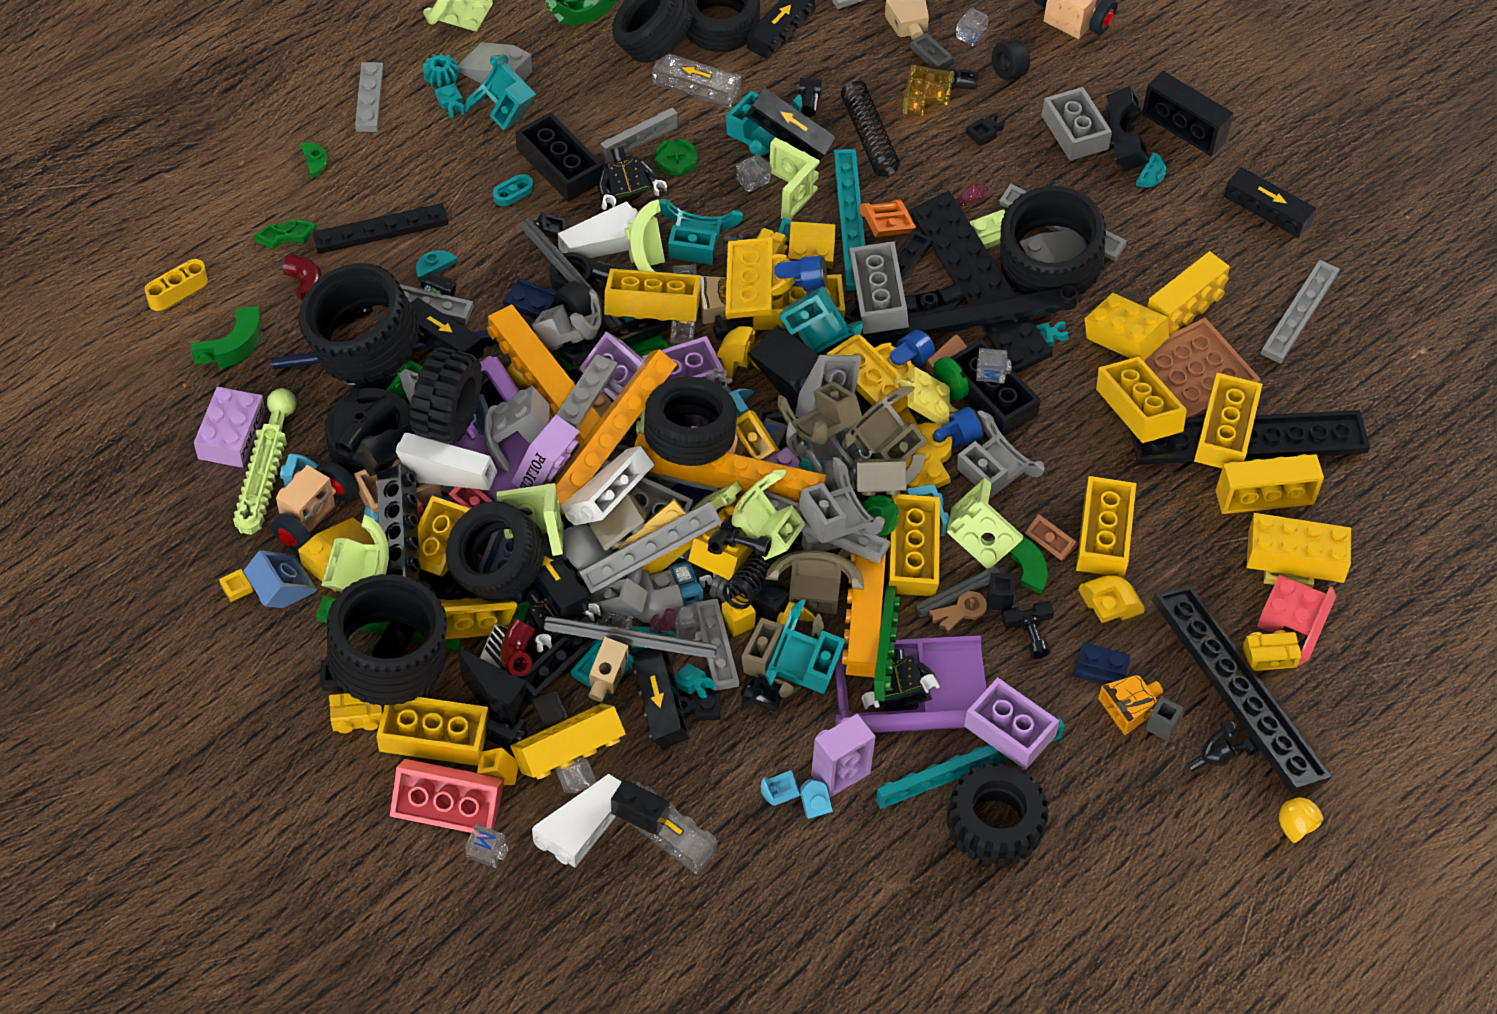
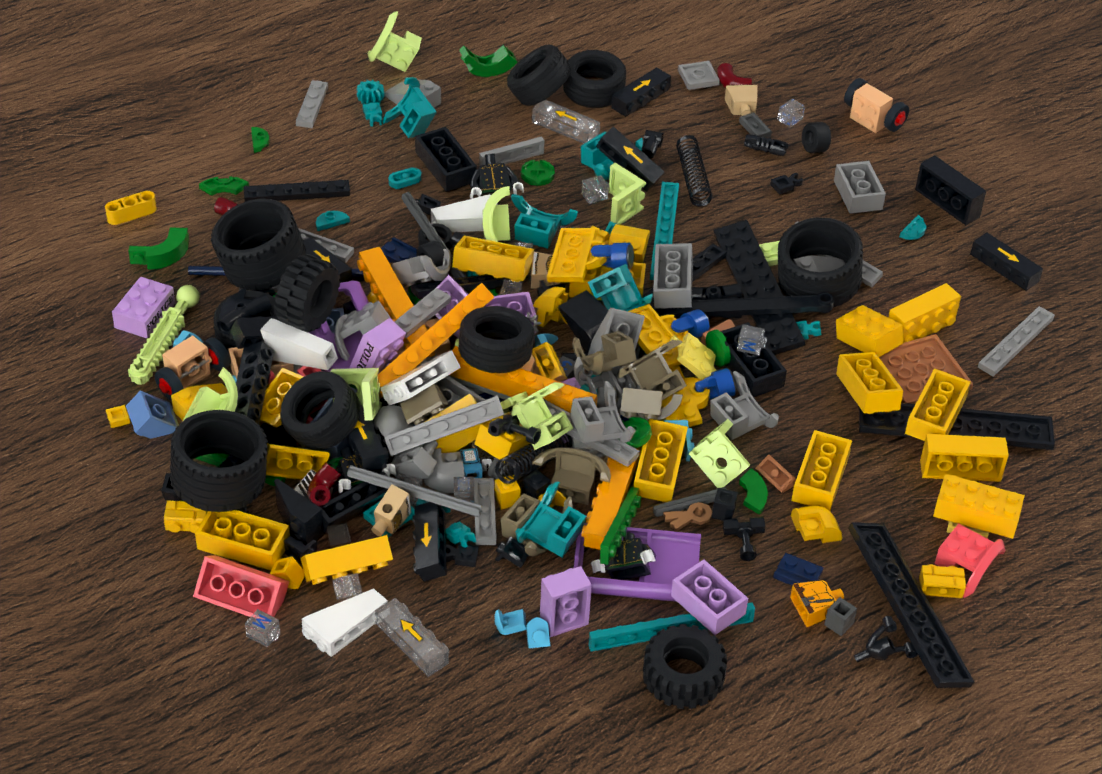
camera: 10 degrees right, 10 degrees down
black brick [421,272,457,297] -> none
black brick [611,779,670,836] -> none
clear pink arm [650,608,677,632] -> none
orange plate [859,199,916,237] -> none
clear yellow brick [902,65,954,117] -> none
clear pink arm [957,184,989,206] -> none
black arch [1106,86,1149,172] -> none
yellow hair [1279,797,1323,843] -> none

